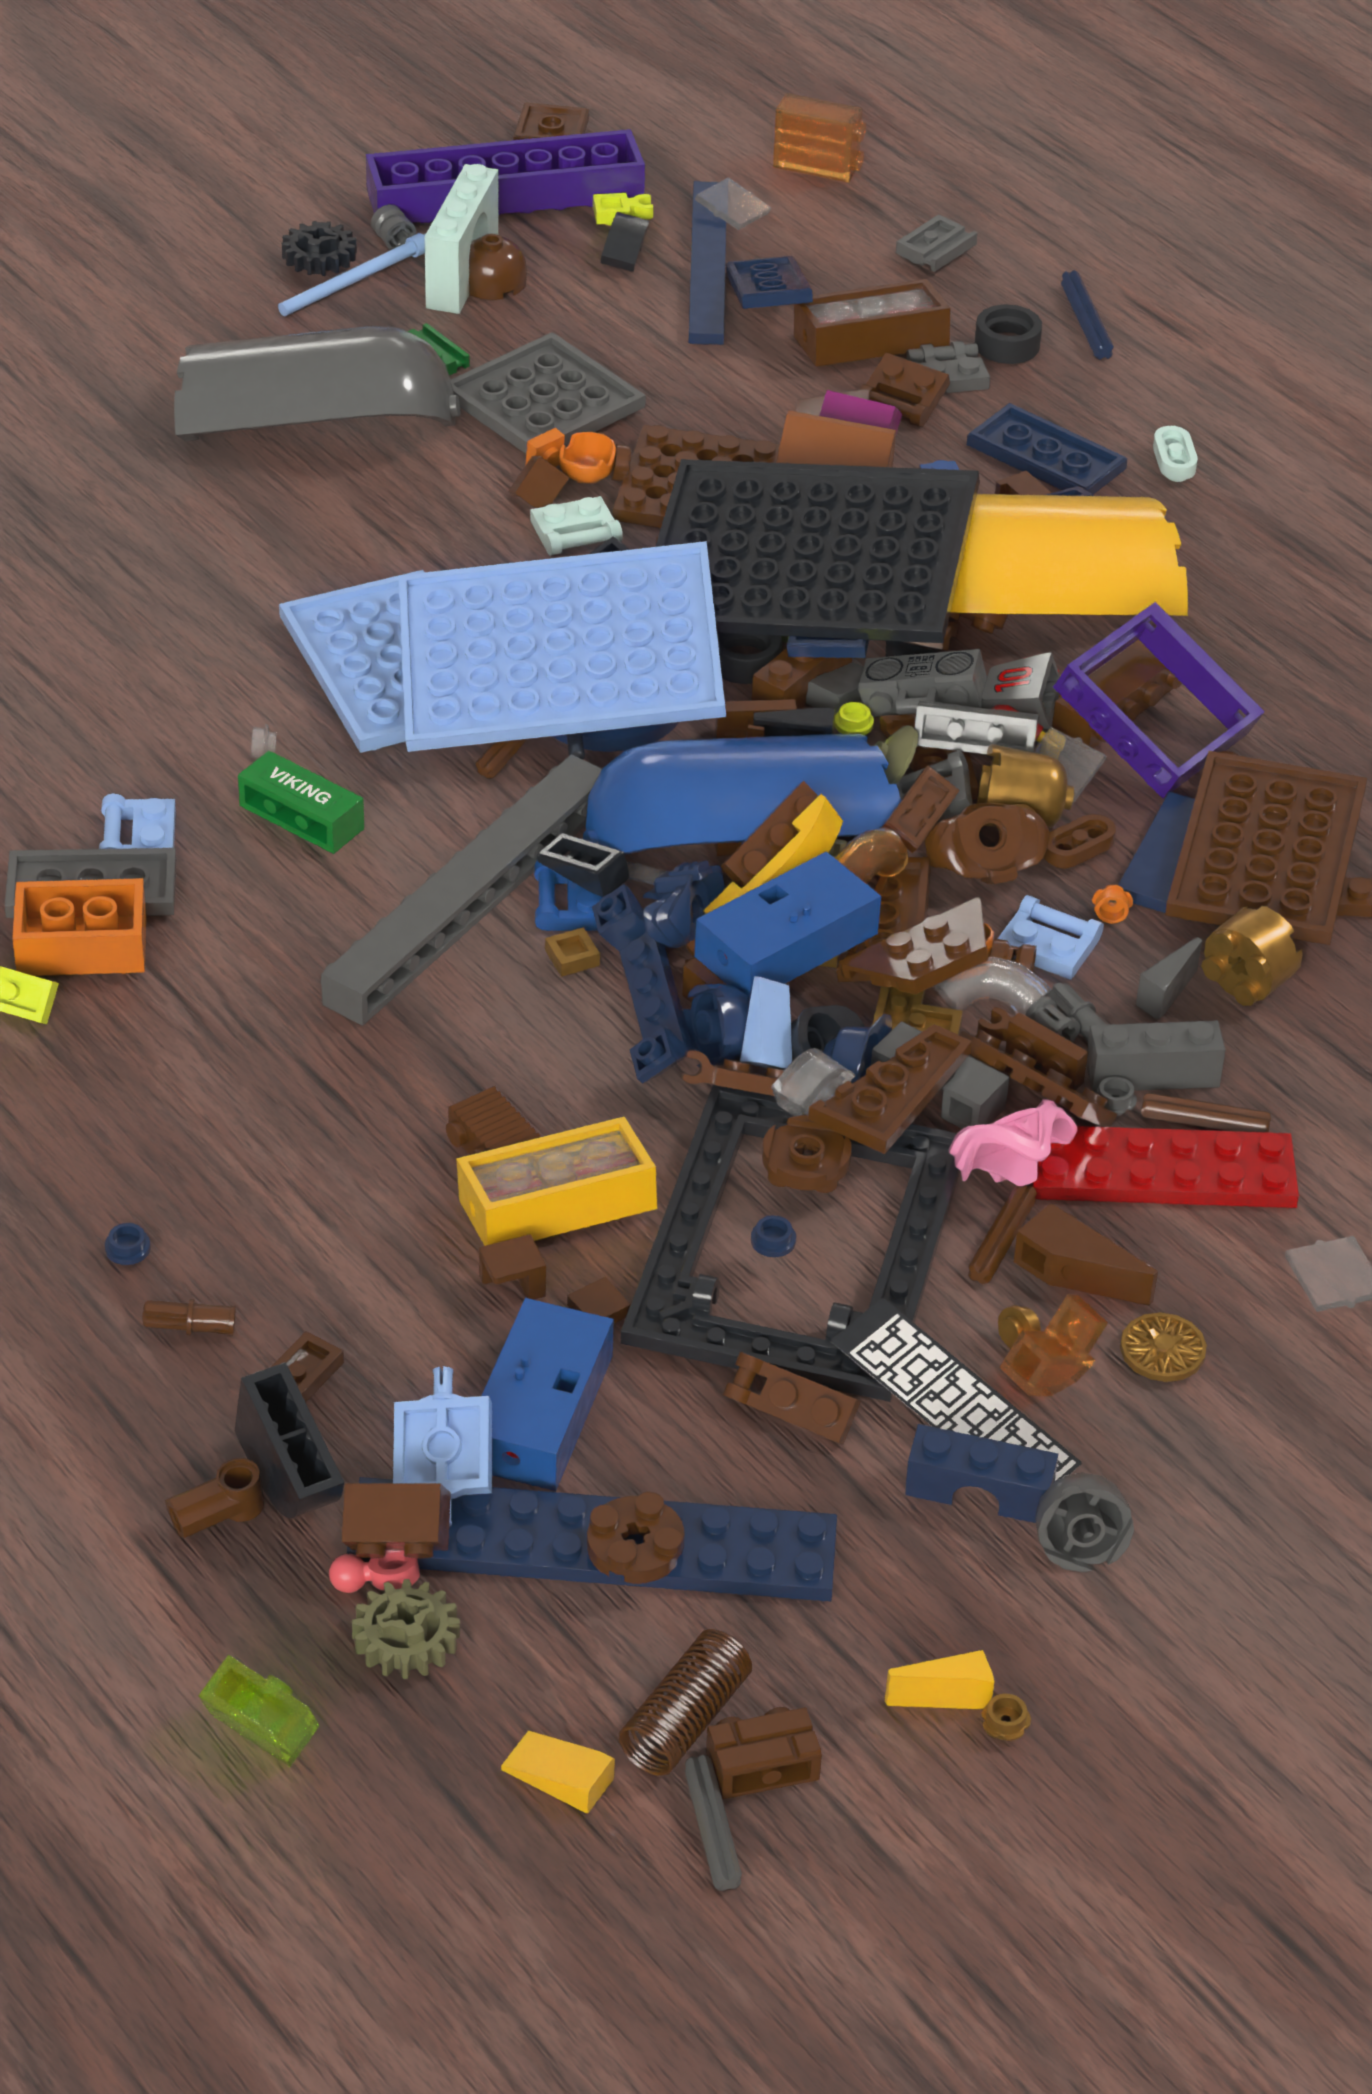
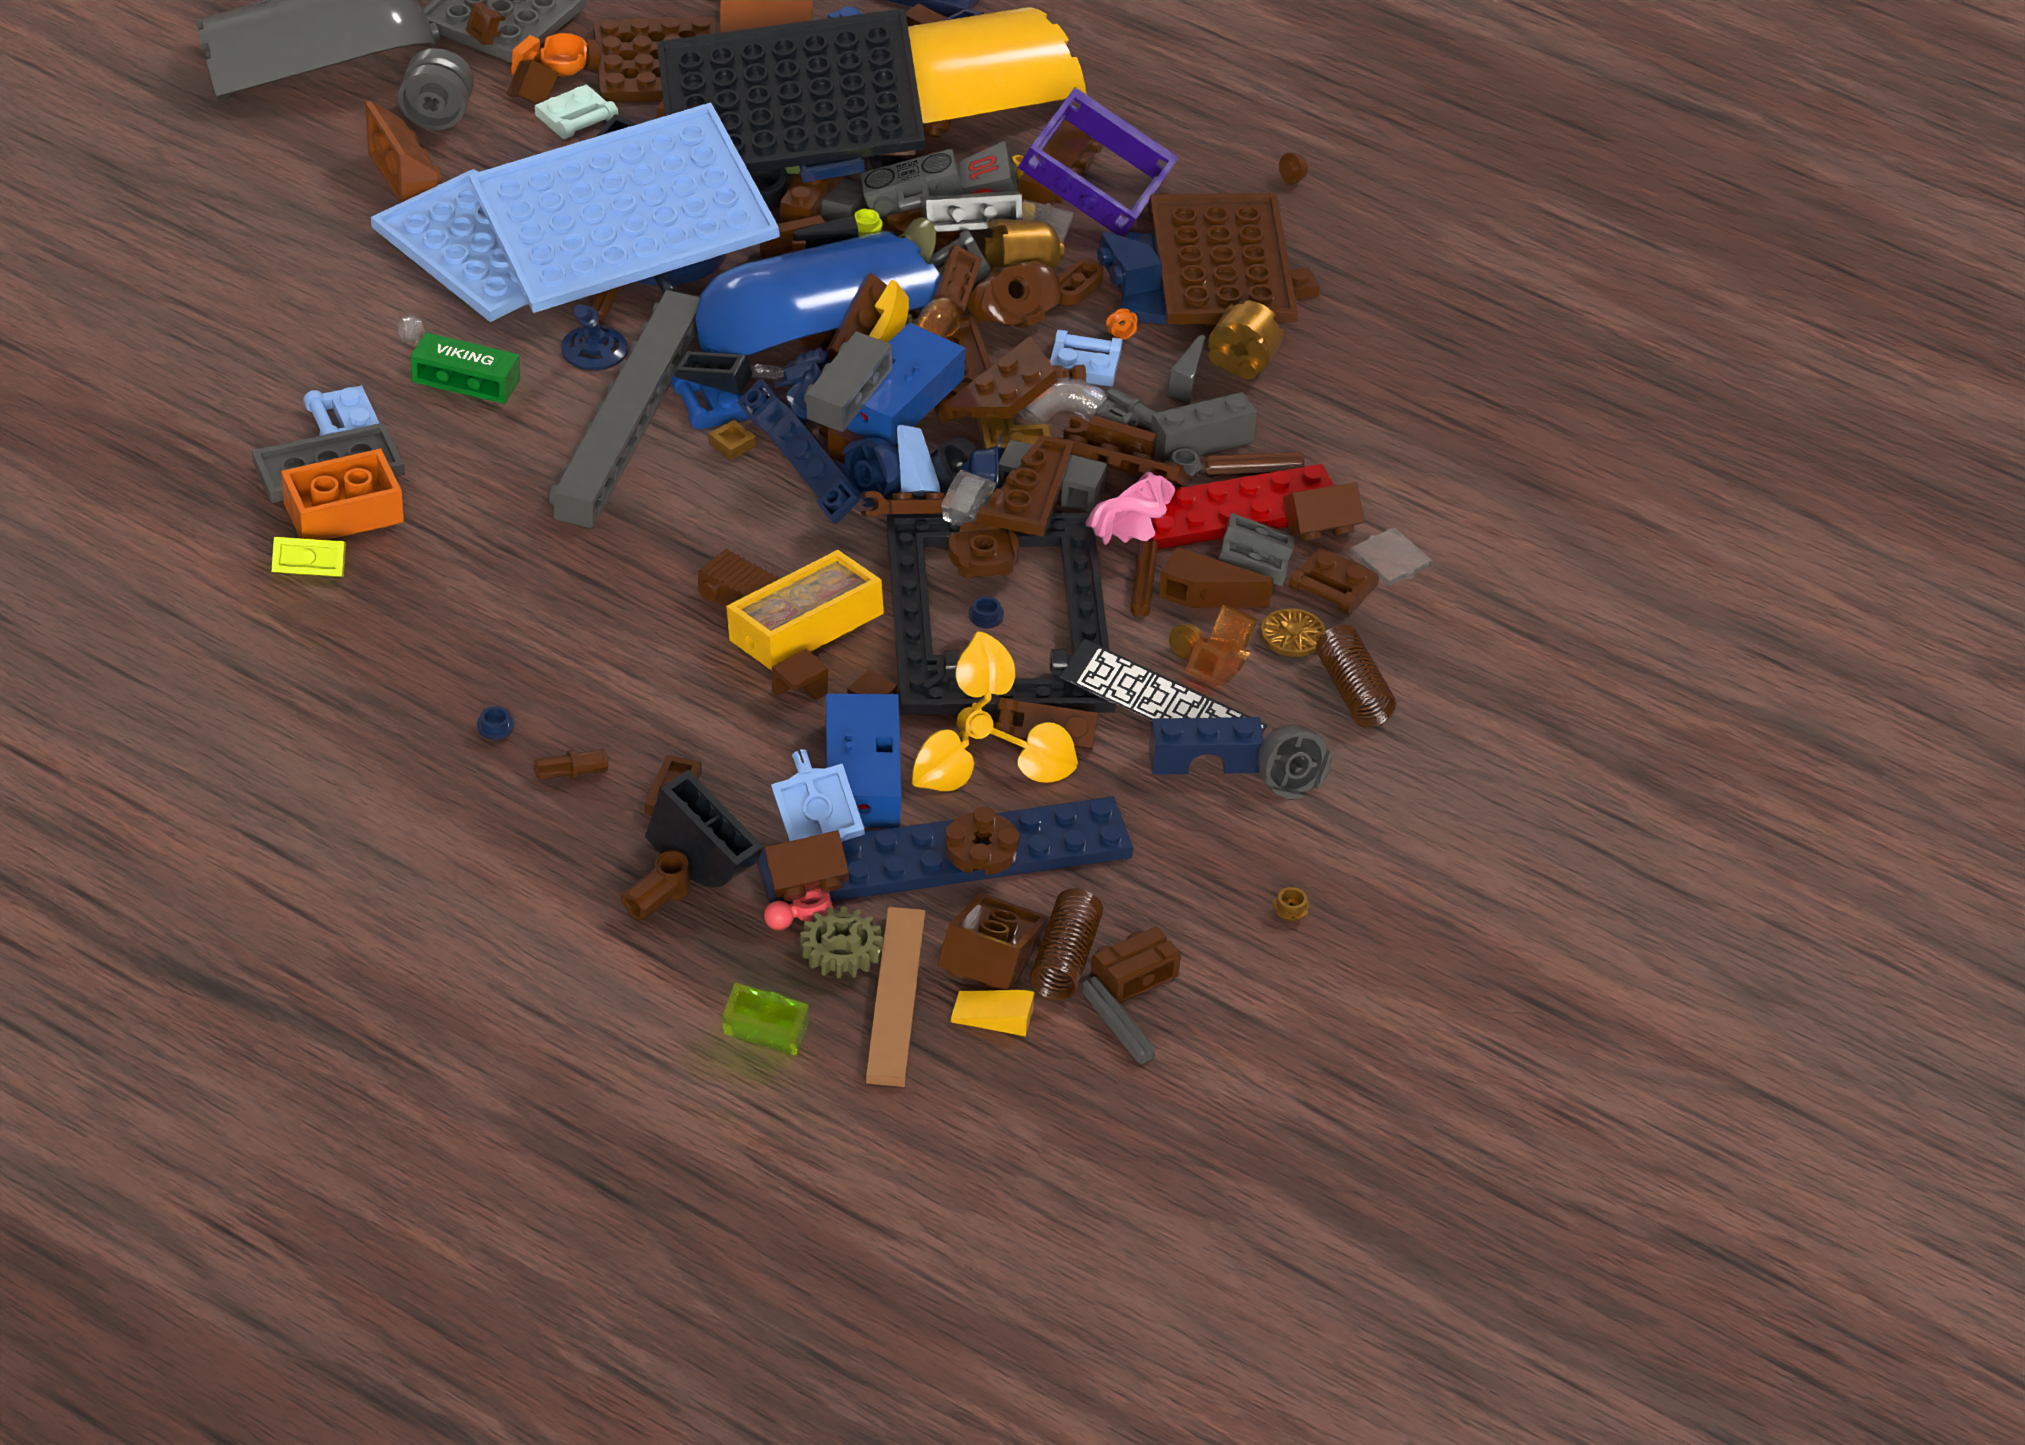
camera: 20 degrees left, 0 degrees up
yellow slope [885,1650,994,1709] -> none
none -> dark orange slope [365,101,441,203]
none -> dark grey wheel [398,48,474,130]
none -> reddish brown tile [466,3,506,45]
none -> dark blue dish [561,304,628,370]
none -> dark grey brick [804,331,892,432]
none -> medium nougat tile [866,907,925,1087]
none -> yellow plant [911,631,1078,791]
none -> reddish brown slope [937,892,1050,990]
none -> dark blue slope [1097,232,1162,297]
none -> dark grey slope [1218,513,1295,586]
none -> reddish brown brick [1283,482,1365,541]
none -> reddish brown plate [1289,547,1380,614]
none -> reddish brown piece [1316,624,1397,727]

